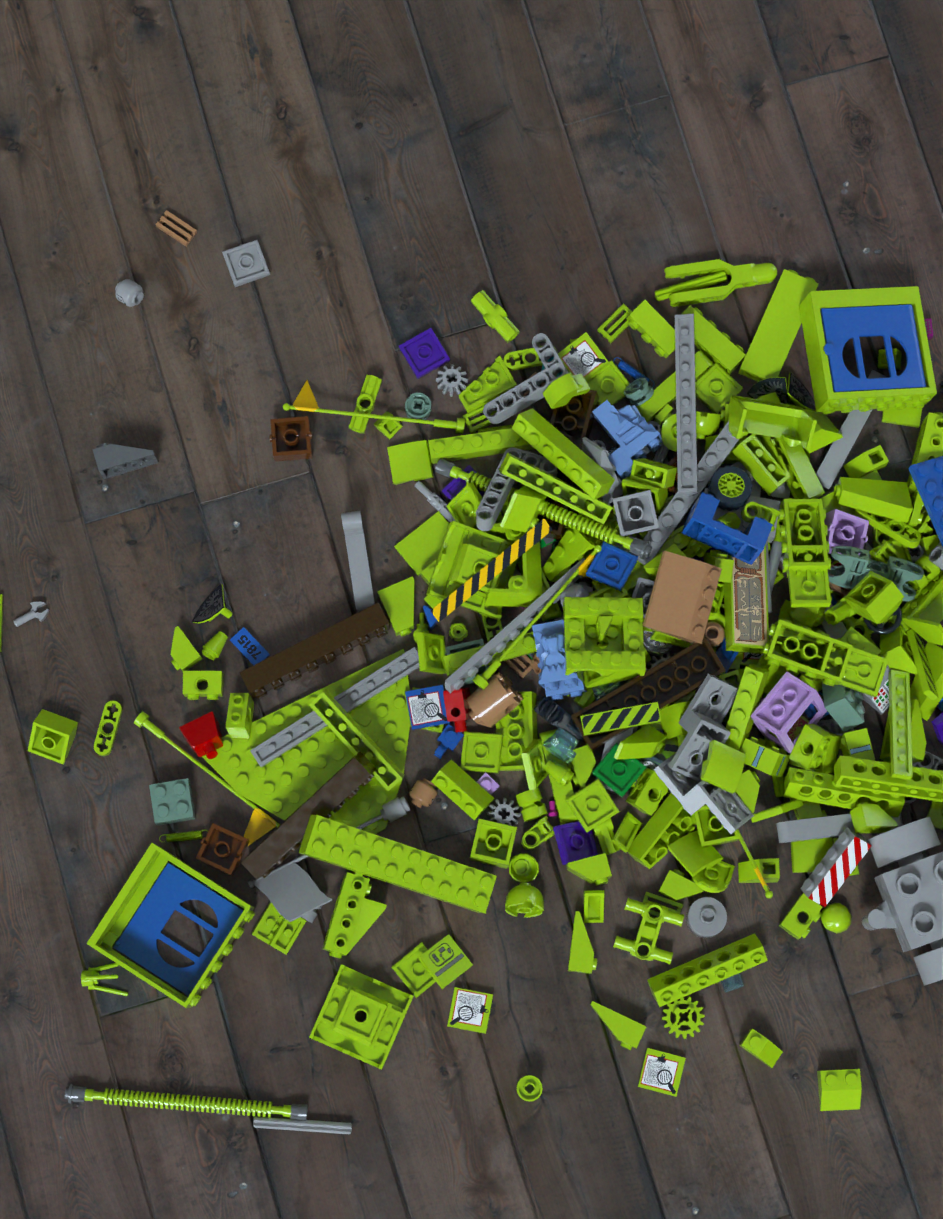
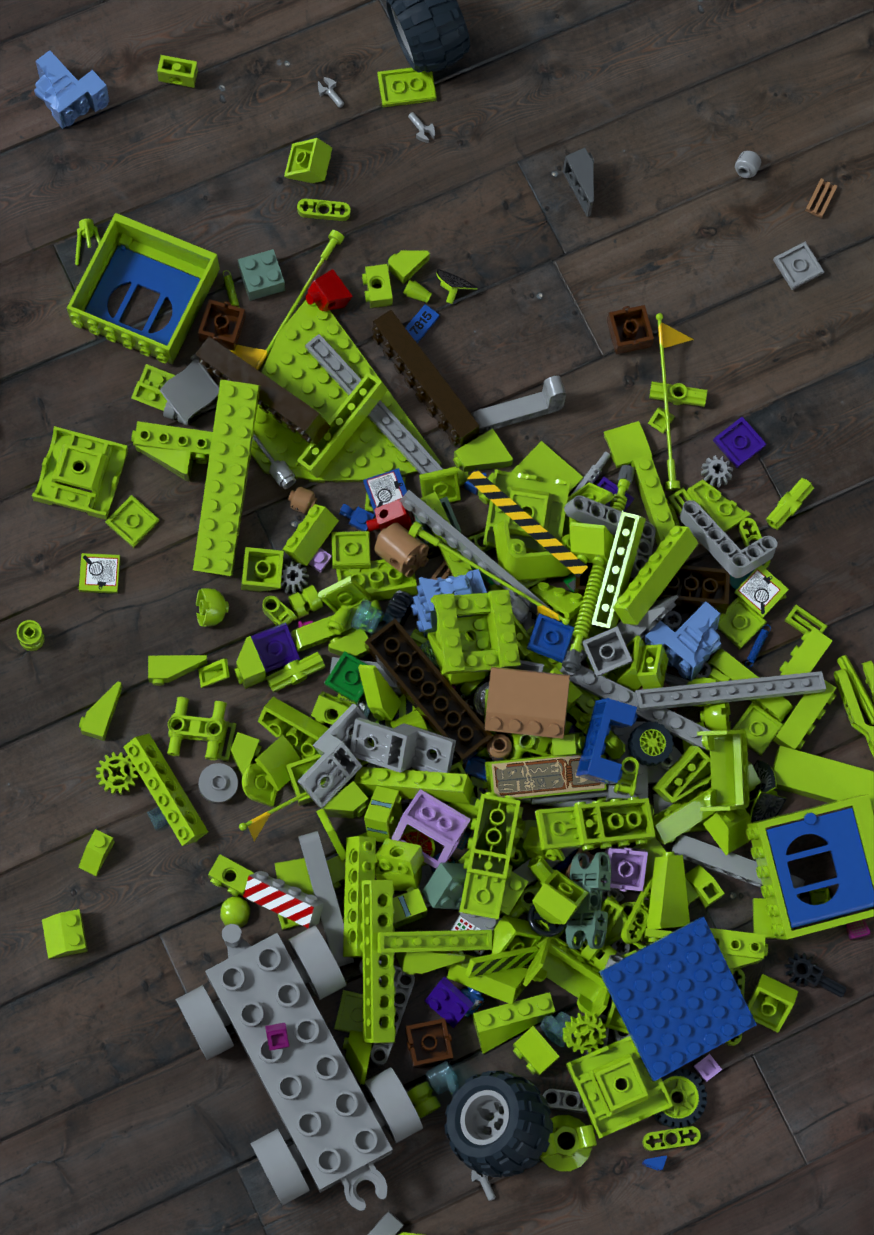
camera: 75 degrees right, 5 degrees down
lime brick [226,693,254,738] -> none
sand green wheel [405,393,431,420] -> none
lime tile [418,934,473,989] -> none
lime plate [449,623,468,642] -> none
lime hair [509,853,539,883] -> none
lime brick [542,373,590,409] -> none
lime tile [566,779,620,833] -> none
tile [580,702,661,736] -> none
lime slope [596,616,613,643] -> none
lime tile [612,812,642,853] -> none
sand green wheel [624,377,654,406] -> none
tile [638,1048,686,1097] -> none
lime slope [701,740,746,794] -> none
lime slope [738,858,780,883] -> none
lime slope [850,802,898,833] -> none

